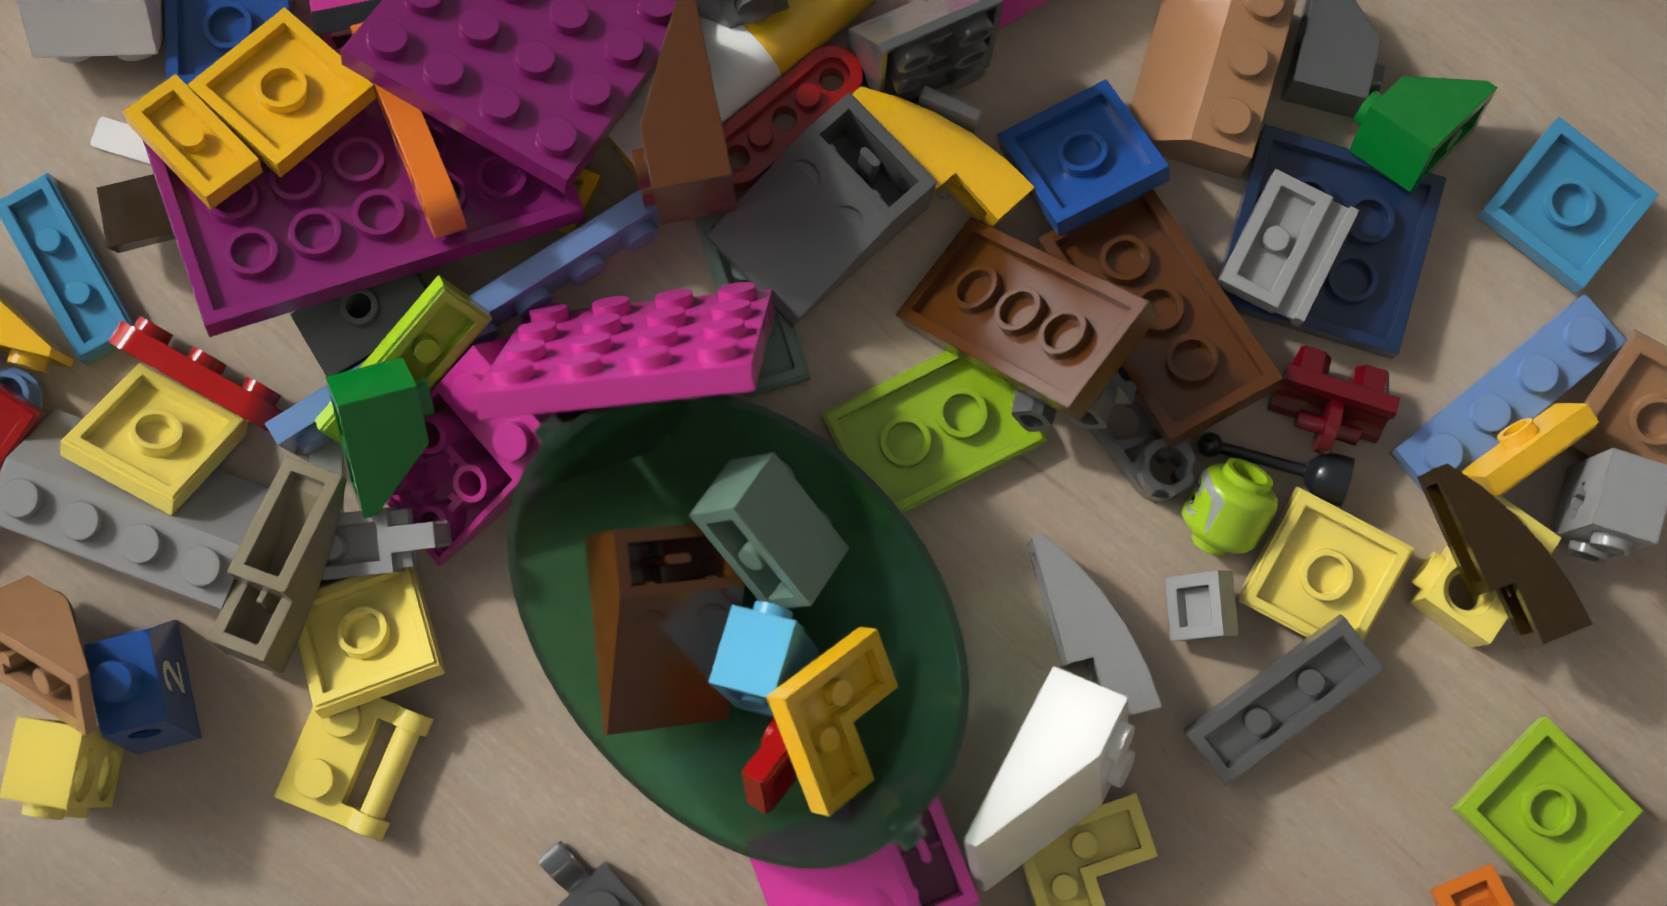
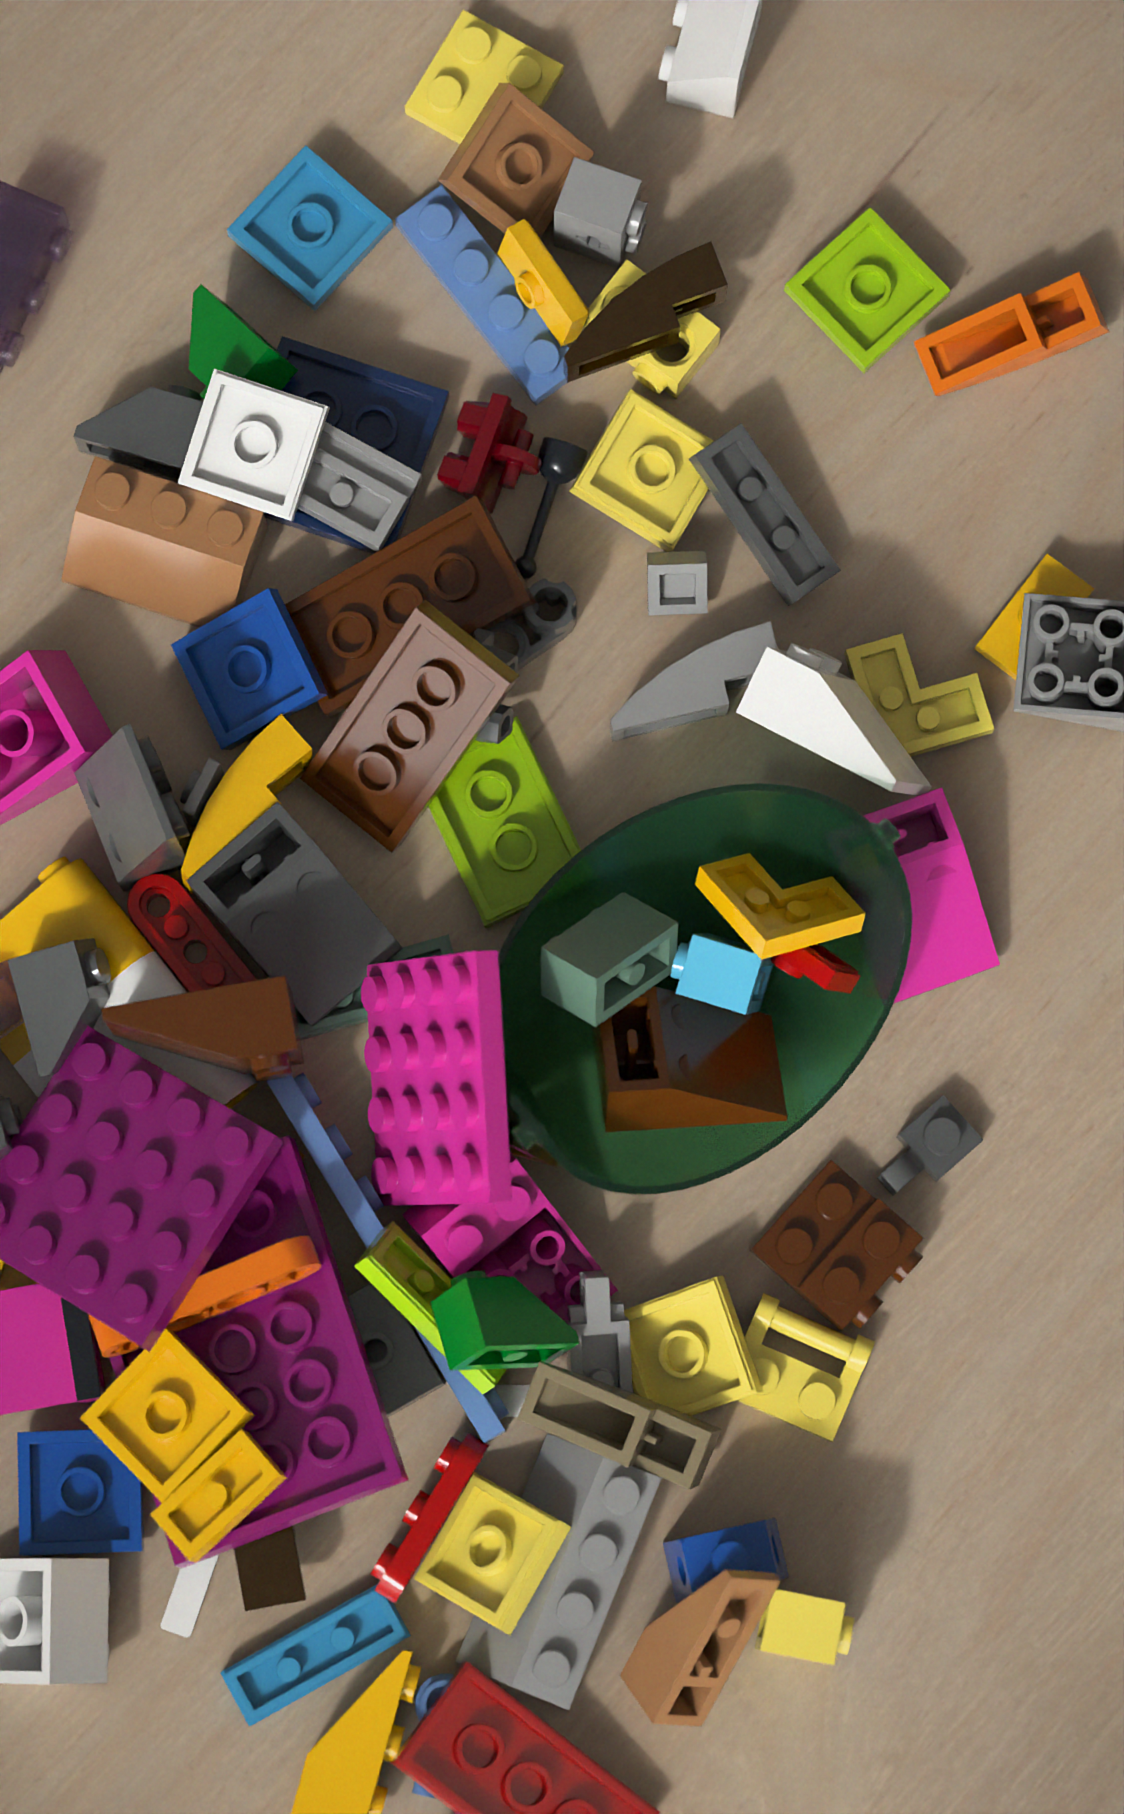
camera: 90 degrees left, 0 degrees up
lime head [1181,458,1279,557] -> none
none -> white tile [178,369,330,521]
none -> reddish brown plate [750,1160,924,1332]

